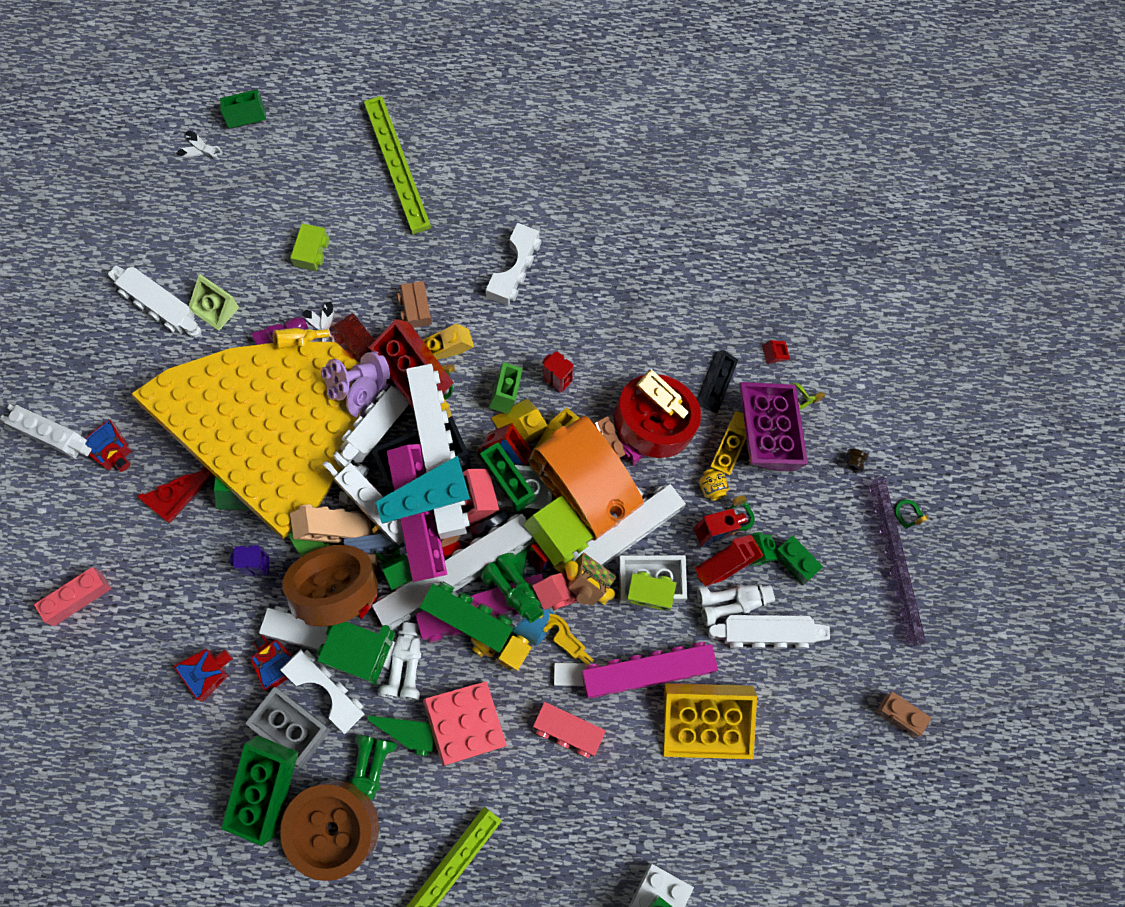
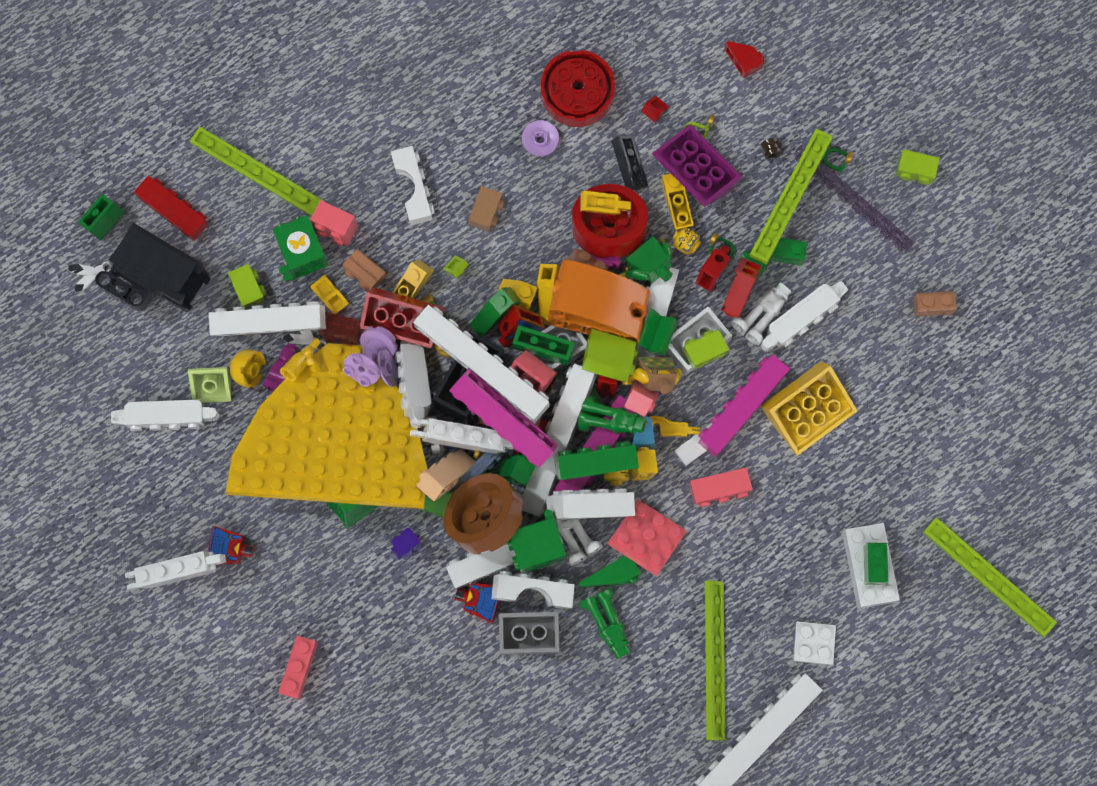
camera: 35 degrees left, 5 degrees up
red wing [138,467,214,524] -> none
torso [173,649,233,702] -> none
green brick [221,736,299,846] -> none
dark orange brick [280,780,379,881] -> none
teal wing [376,455,470,524] -> none
bright green brick [489,362,523,414] -> none
red brick [542,351,574,393] -> none
none -> black piece [95,223,211,312]
none -> red brick [134,175,208,241]
none -> white brick [209,302,326,336]
none -> yellow cylinder [229,349,266,388]
none -> green container [272,215,329,282]
none -> coral brick [310,200,358,246]
none -> yellow slope [310,275,349,315]
none -> lime plate [443,255,469,279]
none -> medium nougat brick [468,186,505,232]
none -> green slope [469,287,522,338]
none -> lavender dish [522,120,559,156]
none -> red brick [541,50,615,127]
none -> white brick [546,489,635,519]
none -> green torso [620,236,673,283]
none -> green panel [638,309,678,355]
none -> red slope [724,41,764,78]
none -> lime plate [750,129,833,264]
none -> lime brick [895,149,940,185]

